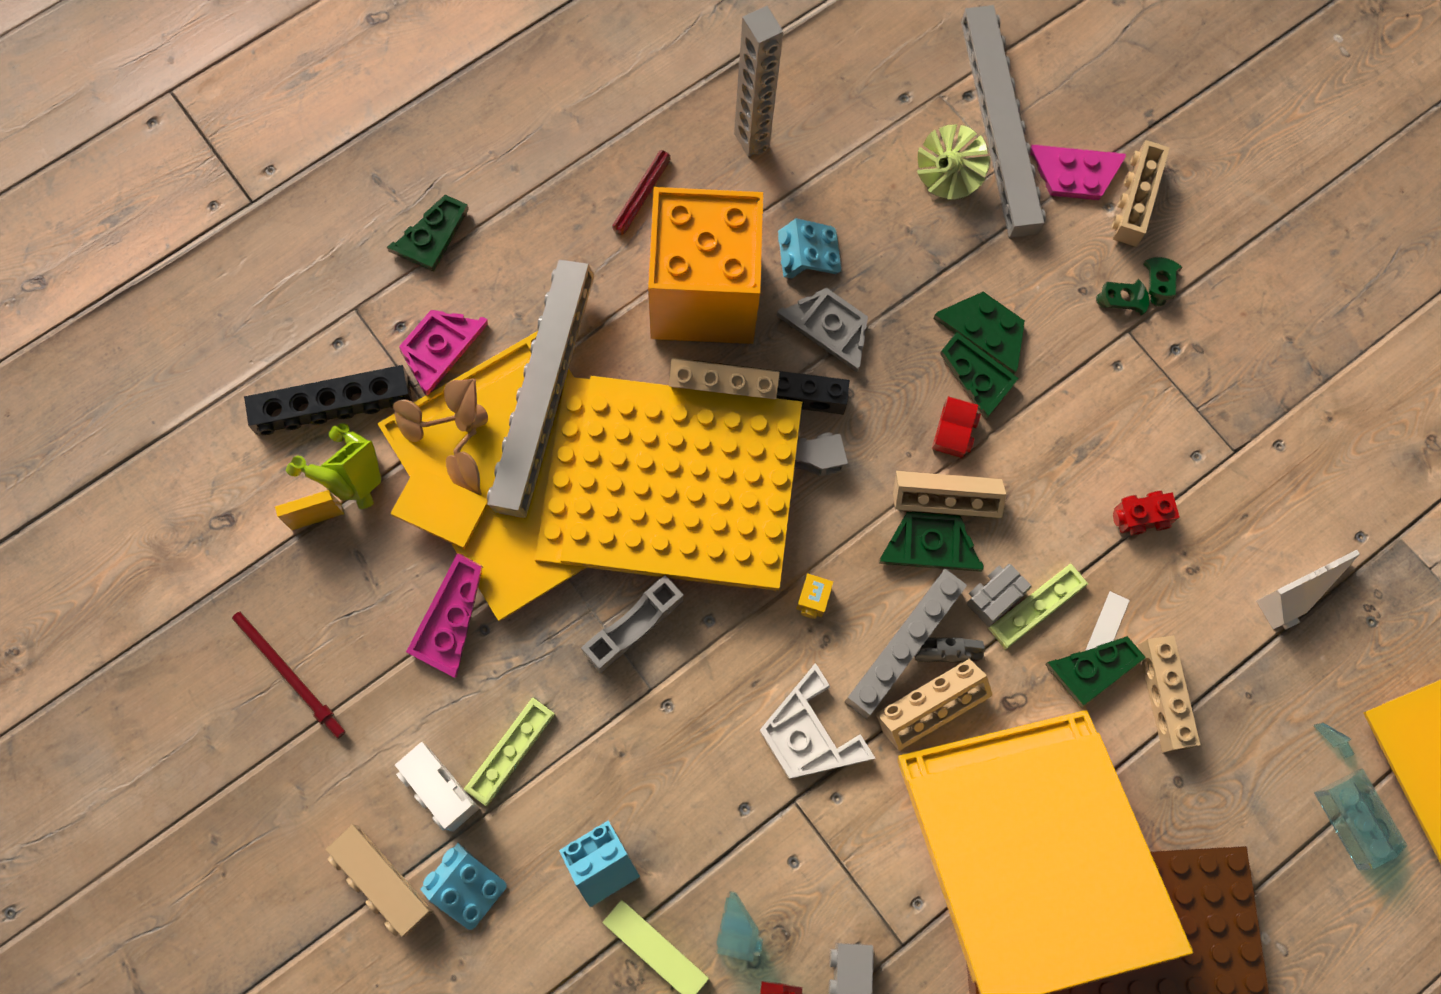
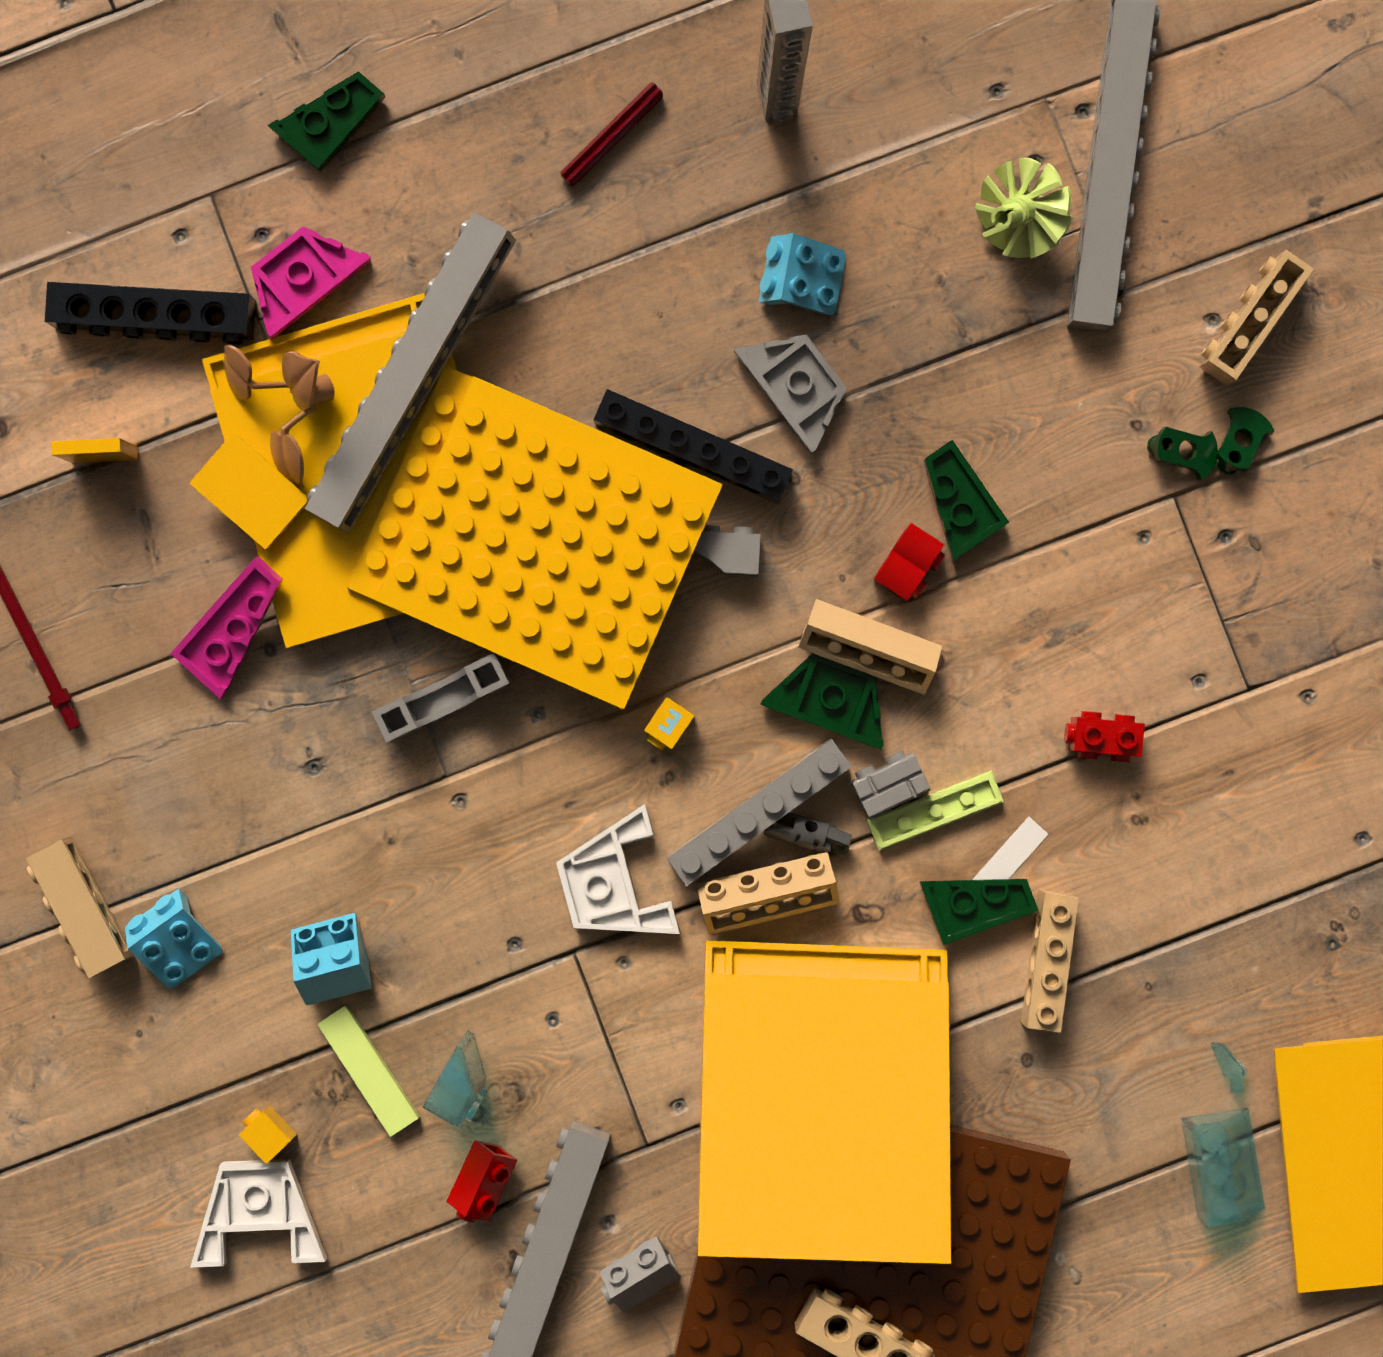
camera: 25 degrees right, 15 degrees up
lime torso [286,423,381,509] -> none
white wedge [395,742,480,832] -> none
yellowish green tile [464,698,555,806] -> none
light orange piece [648,187,763,344] -> none
tan brick [669,358,779,399] -> none
dark green wing [933,291,1025,374] -> none
dark pink wing [1030,144,1126,200] -> none
white wedge [1256,550,1360,630] -> none

